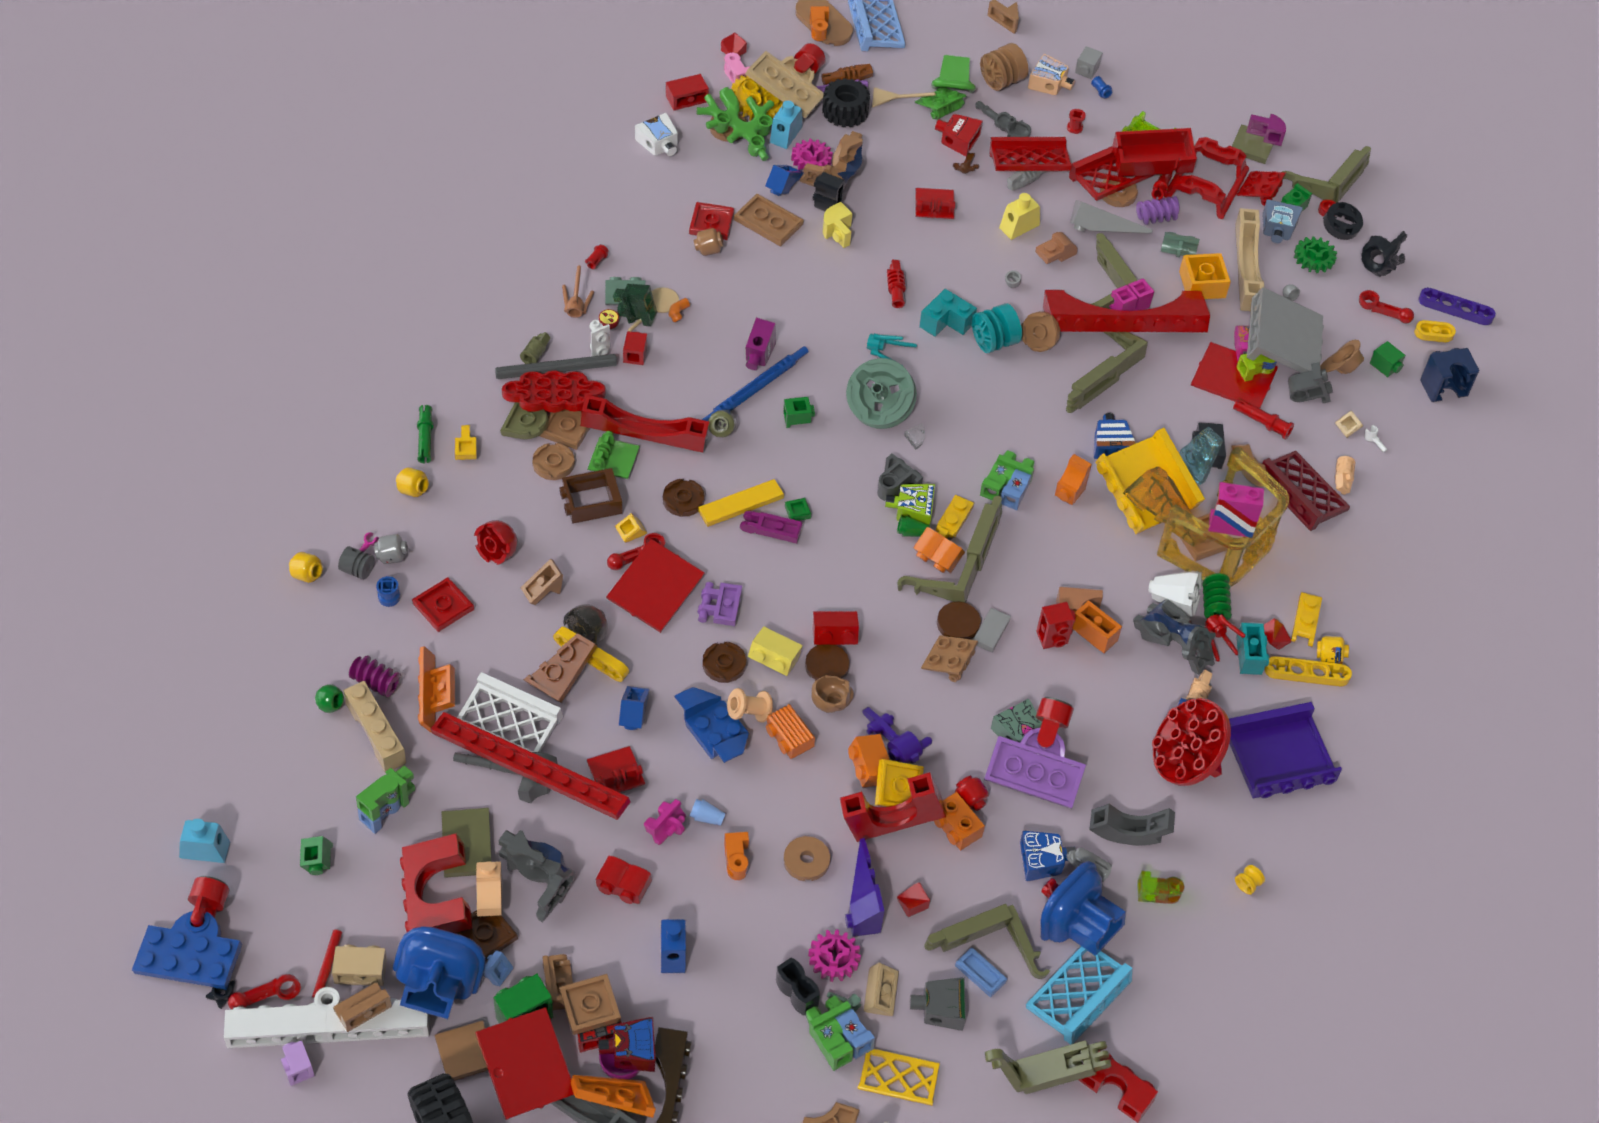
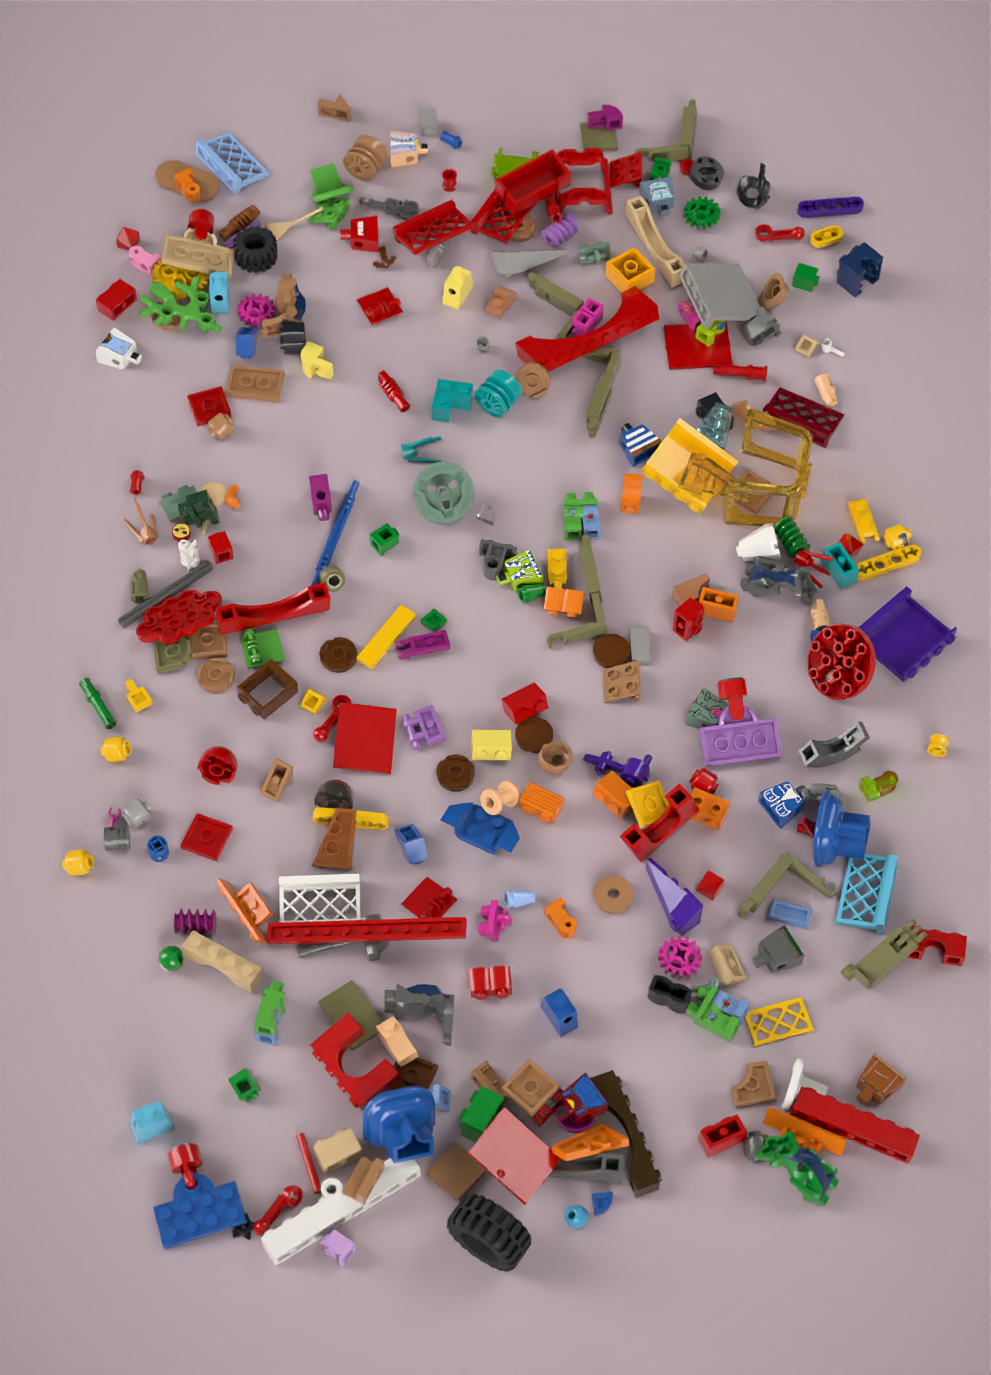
camera: 25 degrees left, 5 degrees up
dark pink panel [1208,482,1264,538] -> none

